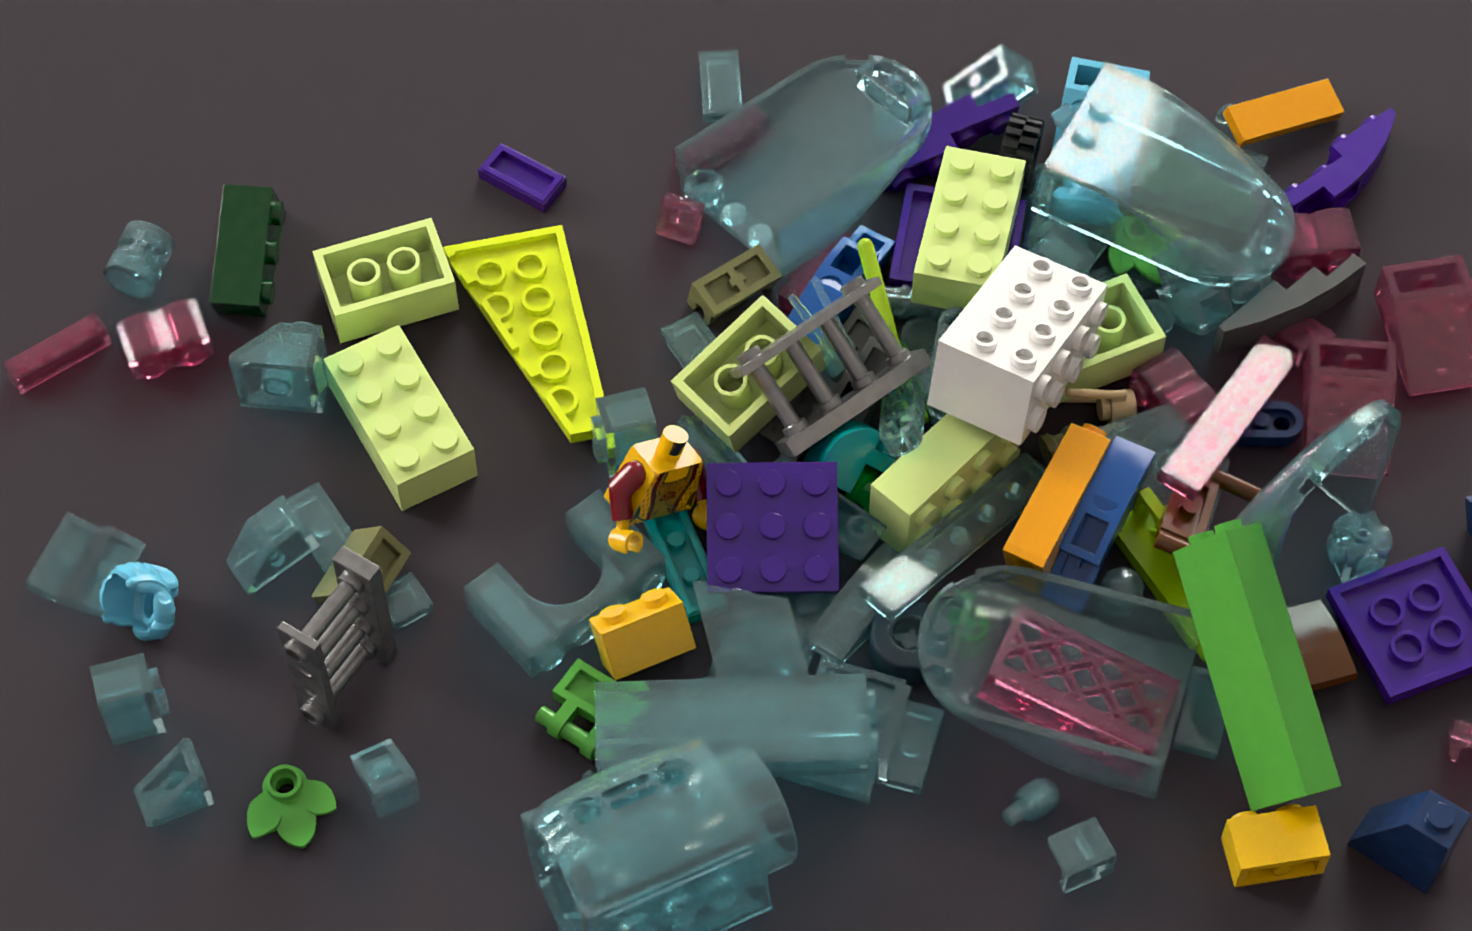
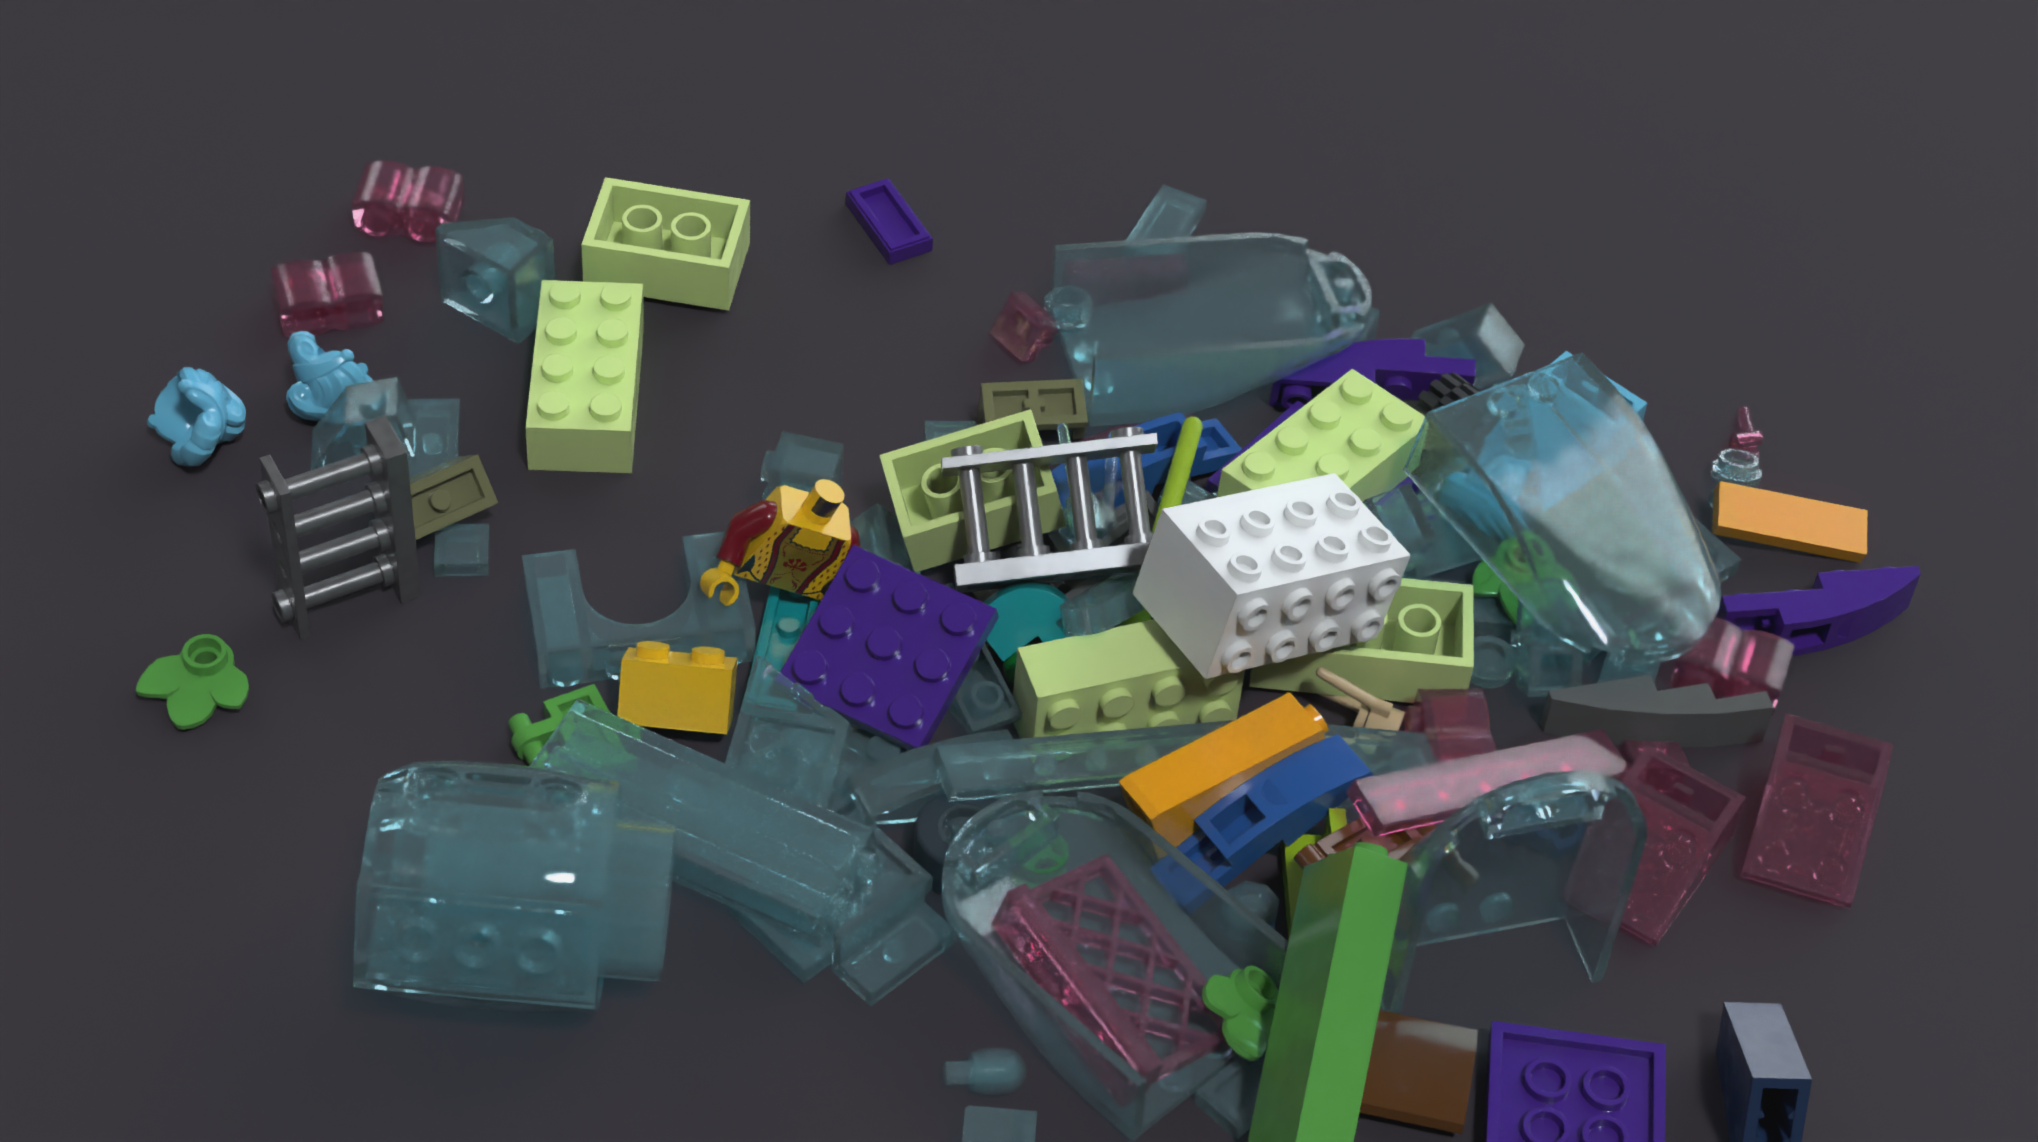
camera: 25 degrees right, 10 degrees down
clear pink piece [3,312,112,394] -> none
clear light blue slope [25,511,146,617] -> none
clear light blue brick [90,653,171,745] -> none
clear light blue wheel [103,220,175,298] -> none
clear light blue slope [133,738,215,827] -> none
dark green wedge [209,184,286,317] -> none
clear light blue slope [350,738,420,818] -> none
neon yellow wing [443,225,612,443] -> none
clear light blue brick [1325,510,1393,582] -> none
none -> clear pink brick [271,252,384,337]
none -> medium azure hair [286,331,377,421]
none -> bright green plate [1202,965,1278,1061]
none -> clear light blue plate [1710,449,1762,487]
none -> clear pink hand [1729,406,1764,463]

